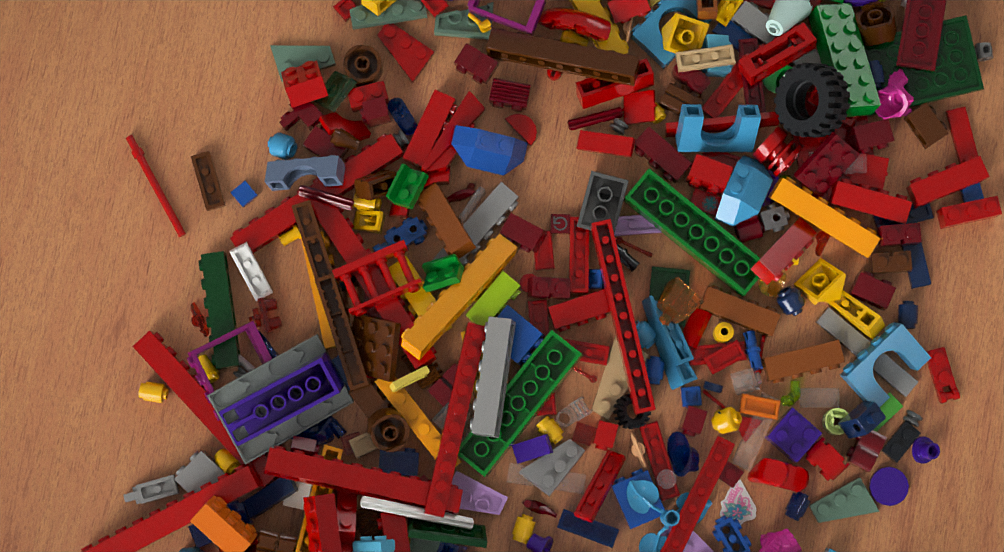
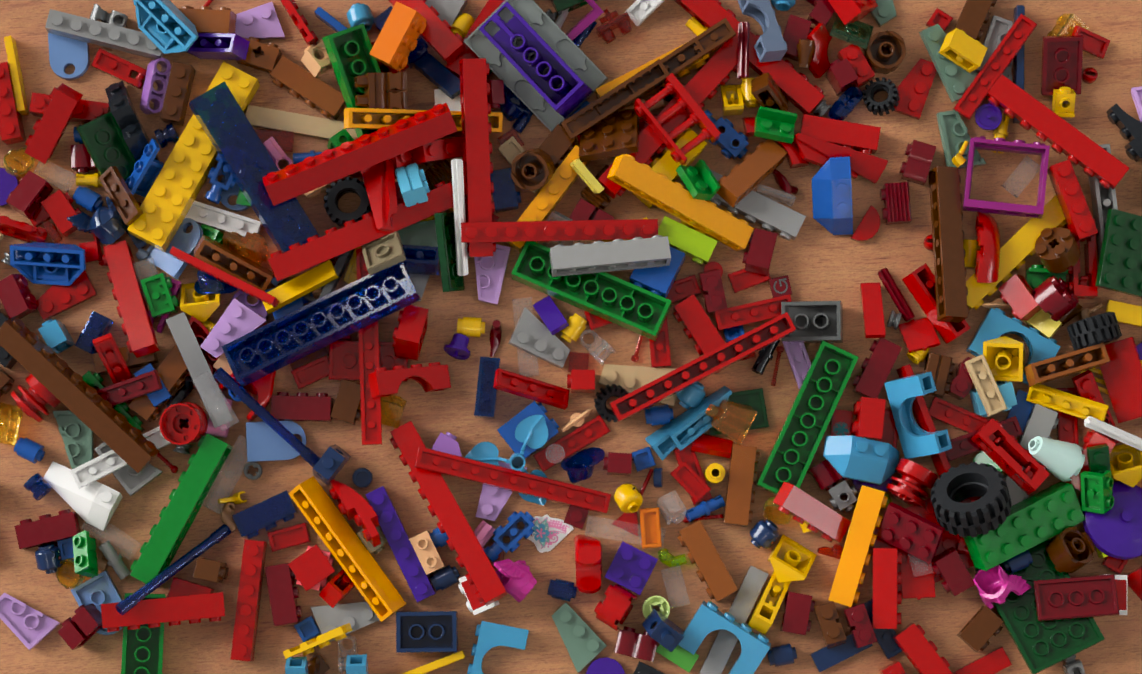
camera: 75 degrees right, 0 degrees up
none -> black tyre [862,77,900,116]

